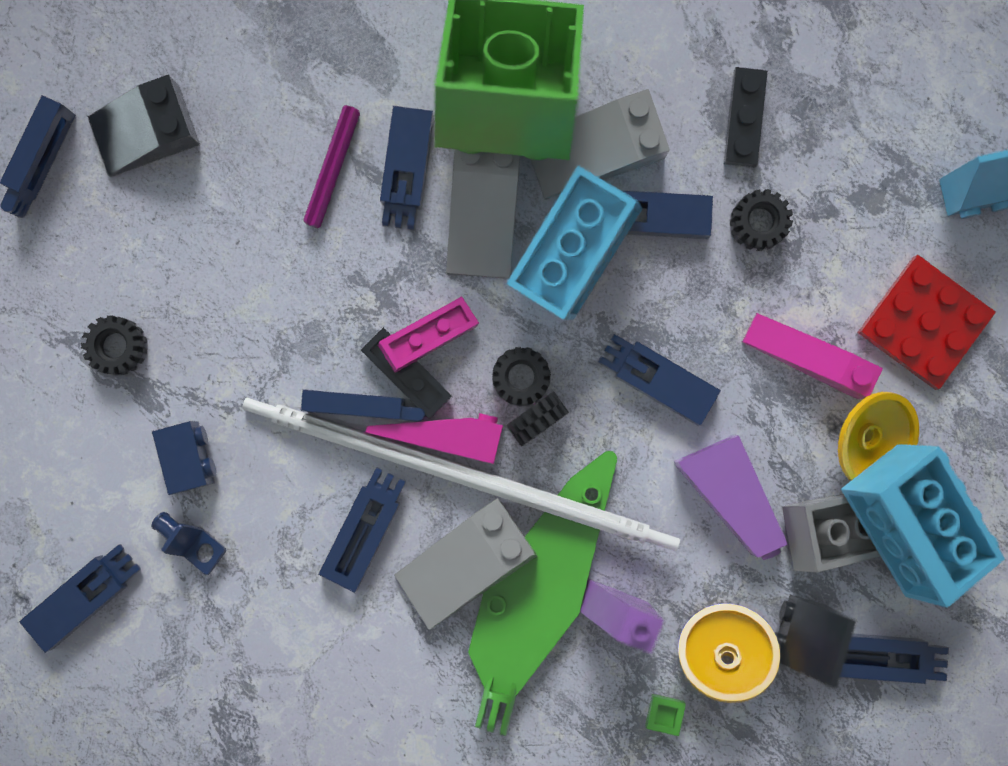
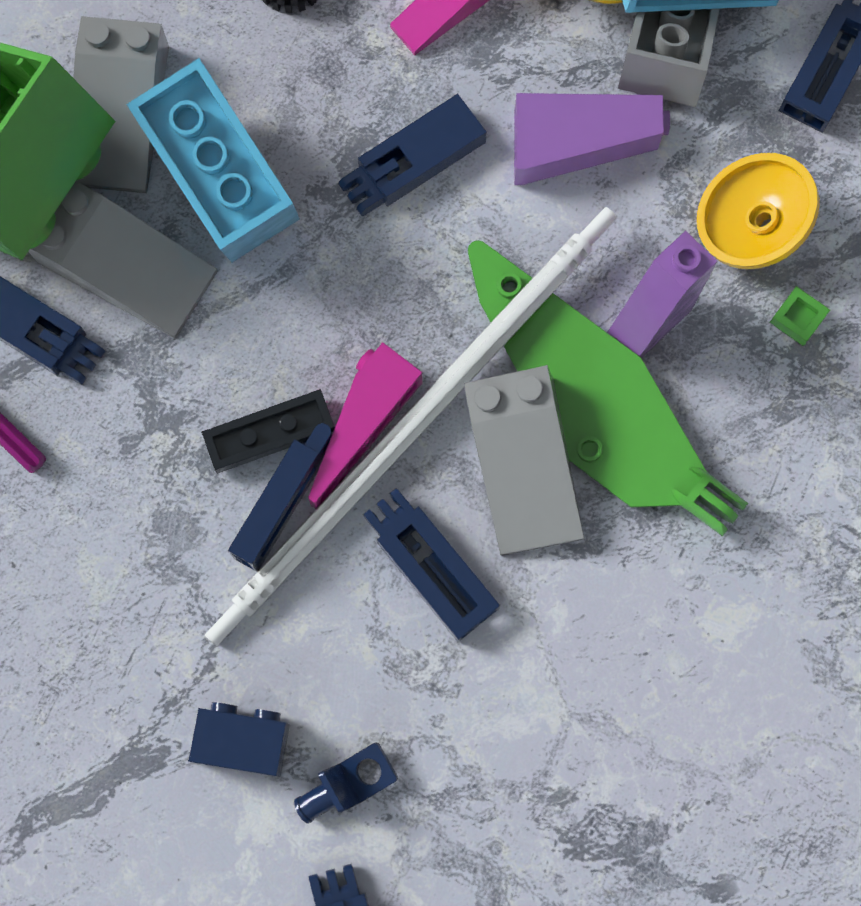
camera: 65 degrees left, 10 degrees down
black tyre [81,315,148,375] -> none
dark pink plate [378,297,479,373] -> none
black tyre [492,347,551,406] -> none
black tyre [506,391,569,447] -> none
dark blue hinge [620,190,713,239] -> none
black slope [774,594,856,689] -> none

